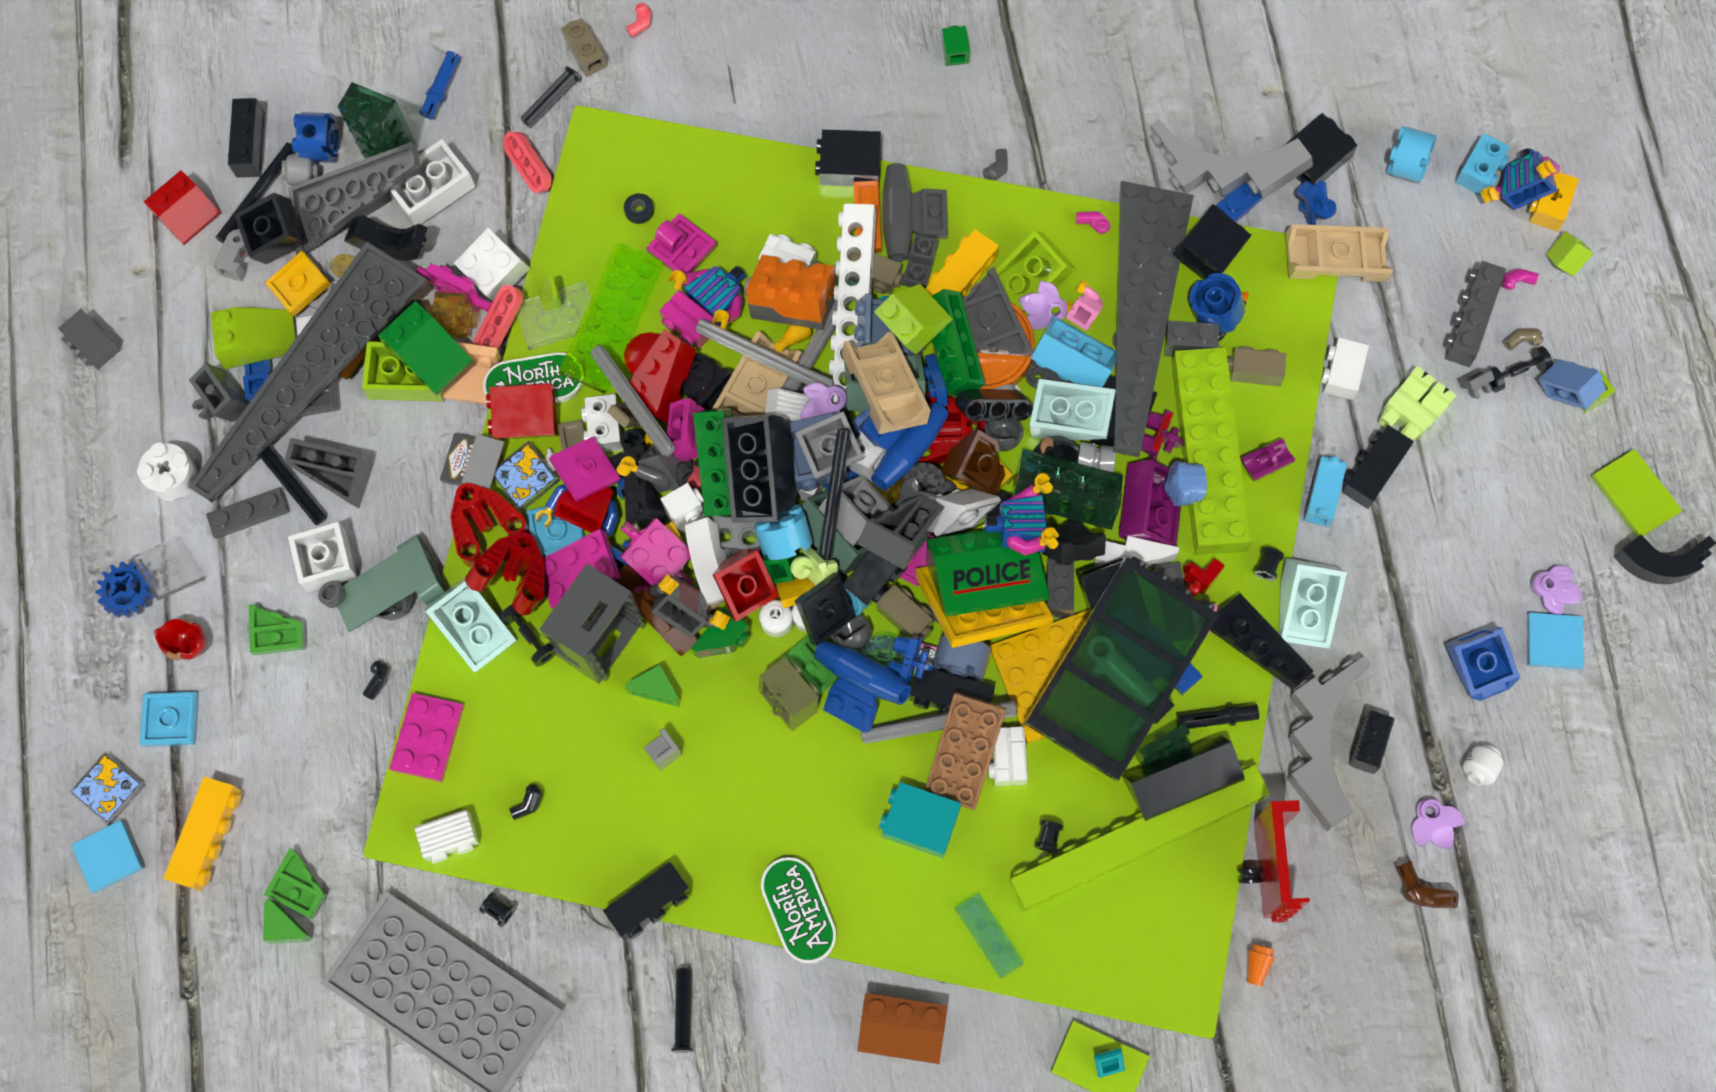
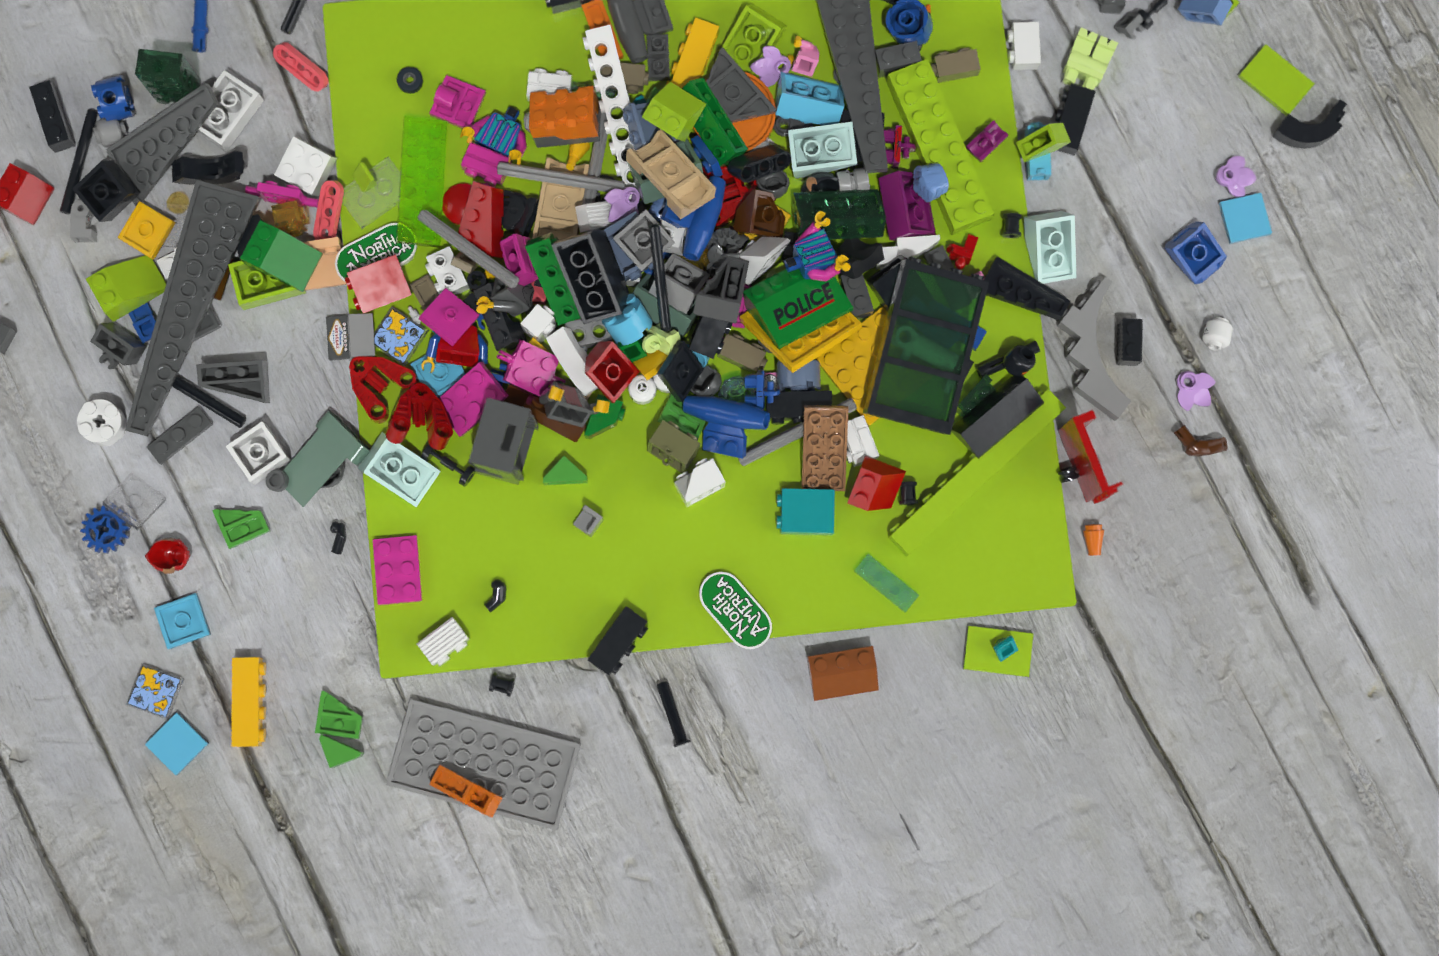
camera: 30 degrees left, 10 degrees up
none -> orange slope [429,765,502,818]
none -> white slope [674,458,726,507]
none -> red slope [847,456,906,511]
none -> black head [1003,345,1036,377]
none -> lime slope [1016,123,1071,162]

